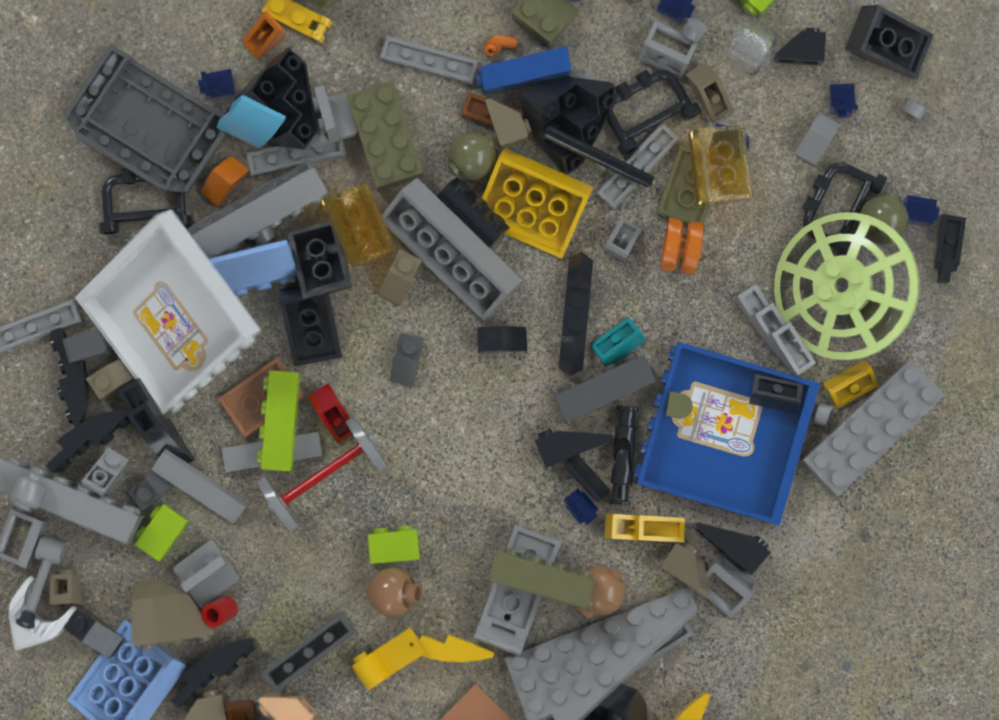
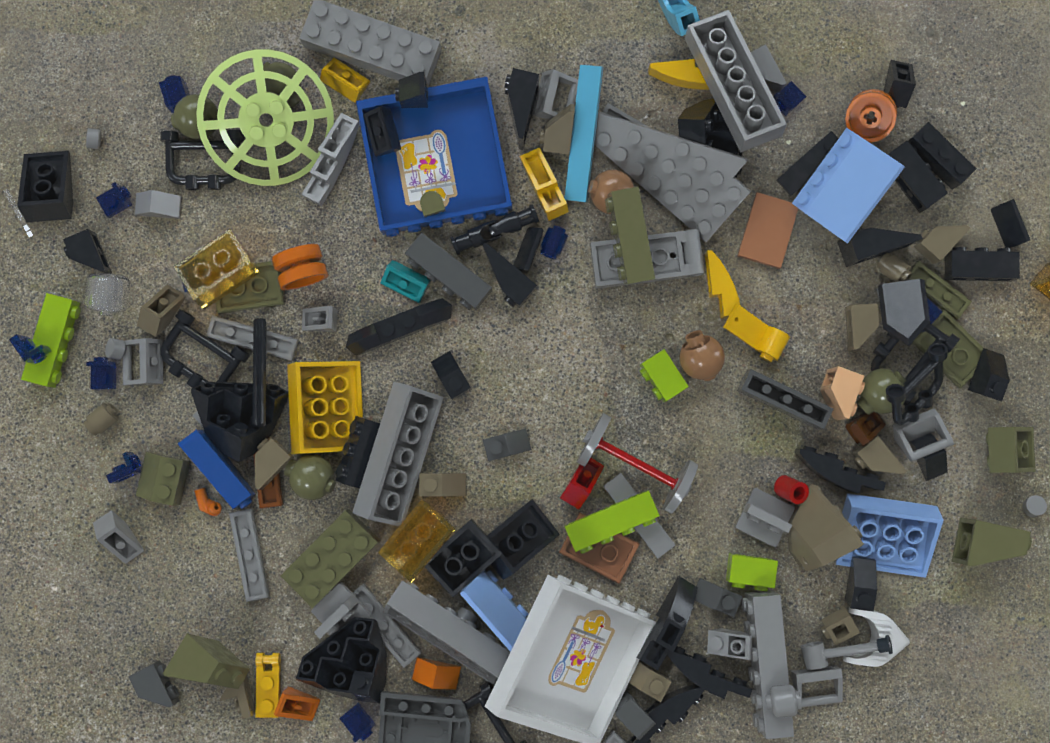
camera: 115 degrees left, 0 degrees up
light grey tile [151,449,248,524] -> none
medium azure slope [217,95,286,149] -> none
light grey piece [814,403,833,428] -> none
black hinge [933,214,966,284] -> none
none -> black slope [395,72,428,108]
none -> medium azure tile [564,65,604,202]

